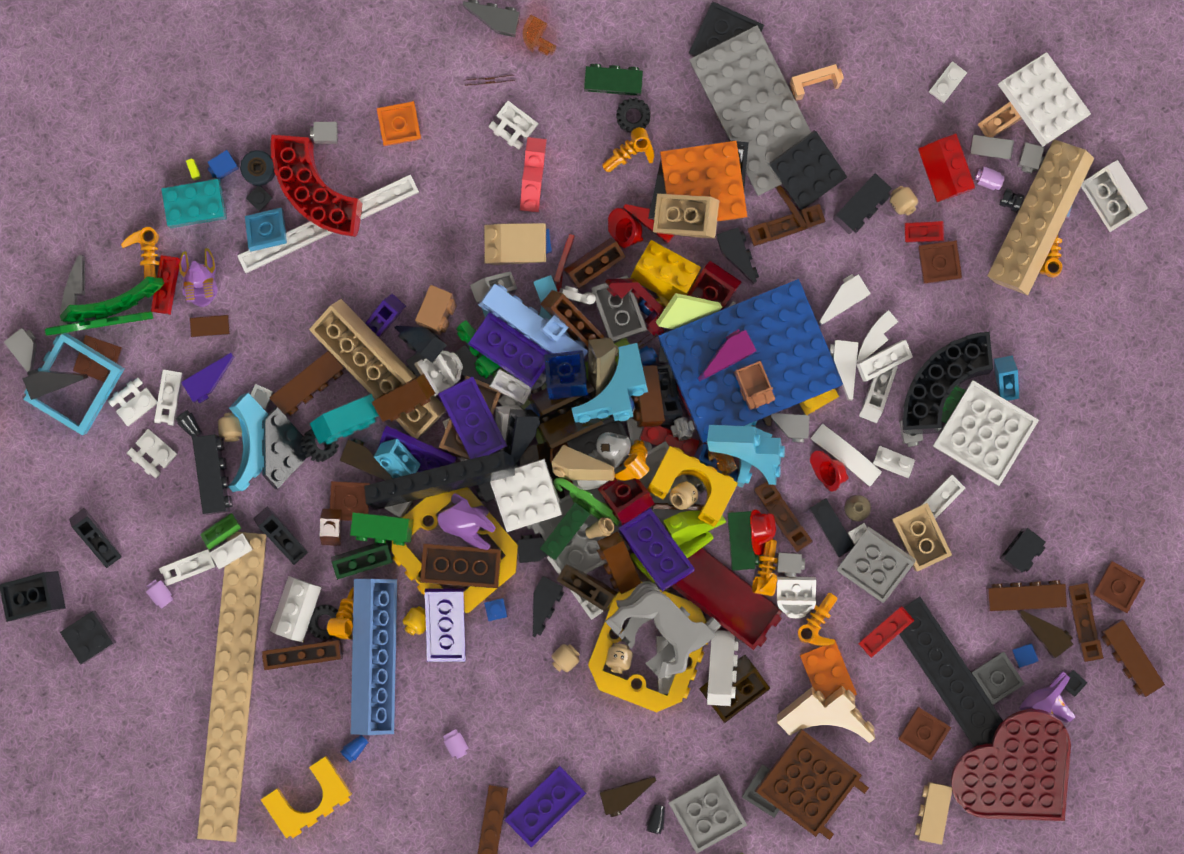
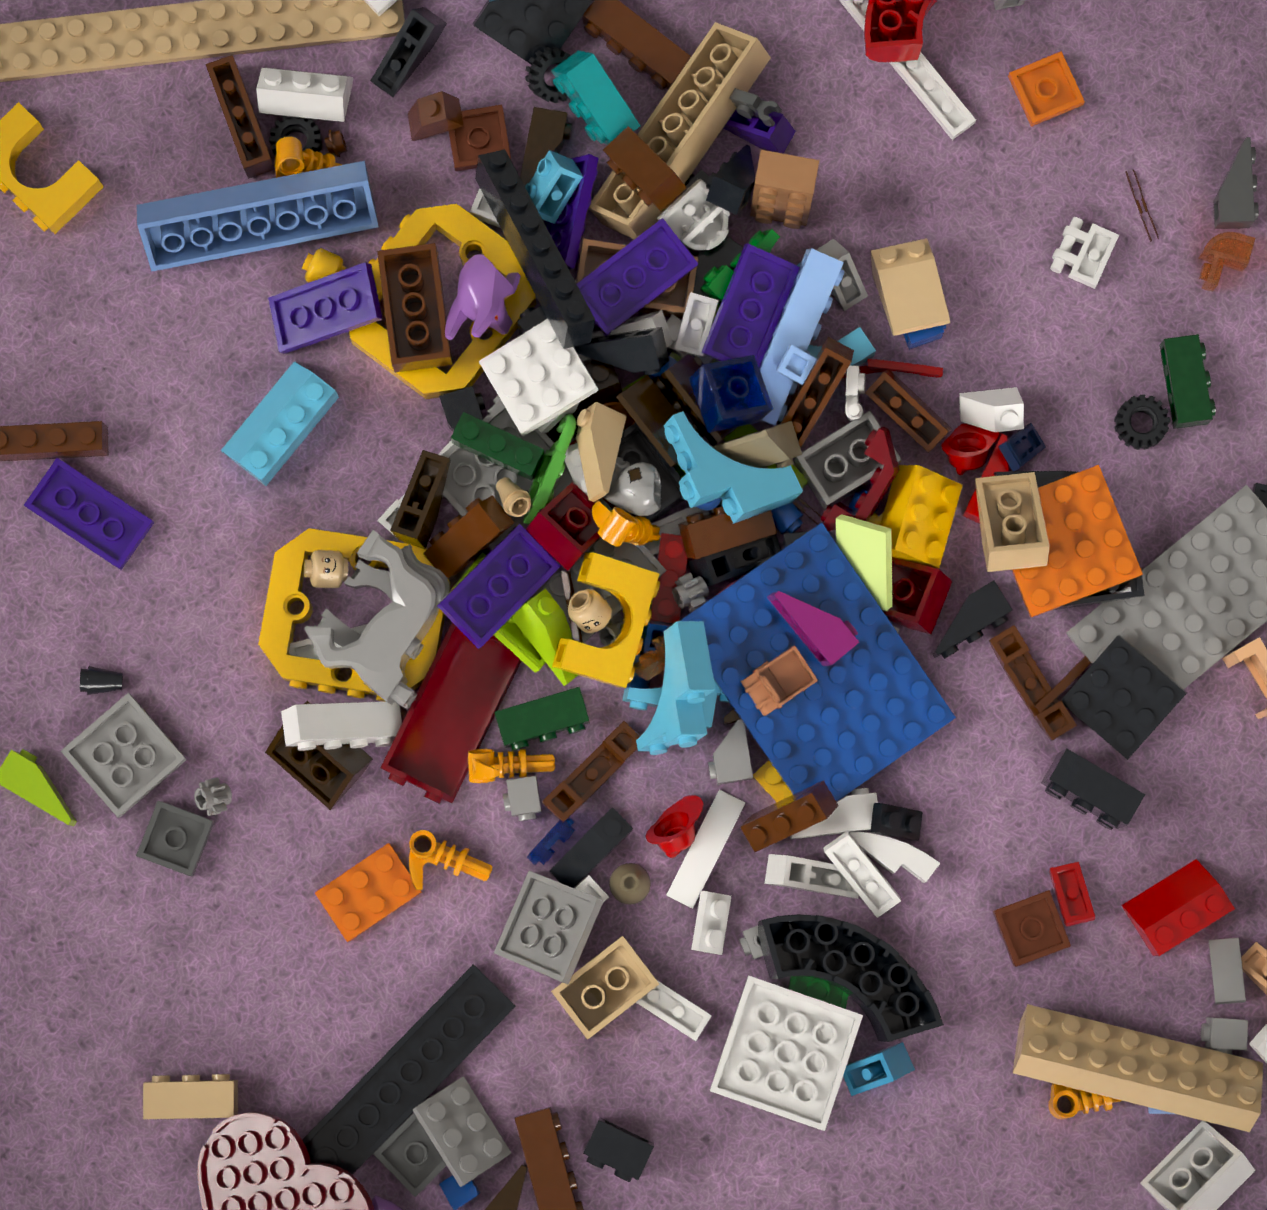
camera: 80 degrees right, 5 degrees down
dark green brick [331,541,393,580] -> none
blue cone [340,735,369,763] -> none
green brick [350,512,414,546] -> none
lavender brick [443,729,469,759] -> none
blue brick [484,598,508,621] -> none
coral arch [520,137,547,212] -> none
black slope [533,576,564,637] -> none
tan head [551,644,580,672] -> none
dark brown slope [599,776,656,817] -> none
light orange piece [602,127,654,172] -> none
red piece [750,509,776,556] -> none
reddish brown plate [754,729,869,840] -> none
white slope [777,577,816,618] -> none
arch [777,686,875,743] -> none
white slope [819,274,871,325] -> none
red plate [858,606,914,658] -> none
tan head [890,186,918,215] -> none
copper plate [898,707,952,760] -> none
lavender brick [974,166,1004,190] -> none
black wheel [999,188,1024,213] -> none
none -> light grey gear [194,777,232,816]
none -> medium azure slope [221,362,339,486]
none -> reddish brown plate [324,129,348,157]
none -> light grey plate [412,1076,511,1187]
none -> clear blue plate [526,817,576,866]
none -> dark grey plate [730,88,782,126]
none -> reddish brown brick [740,780,839,852]
none -> black plate [870,803,923,841]
none -> white slope [959,387,1024,432]
none -> dark blue plate [998,423,1046,471]

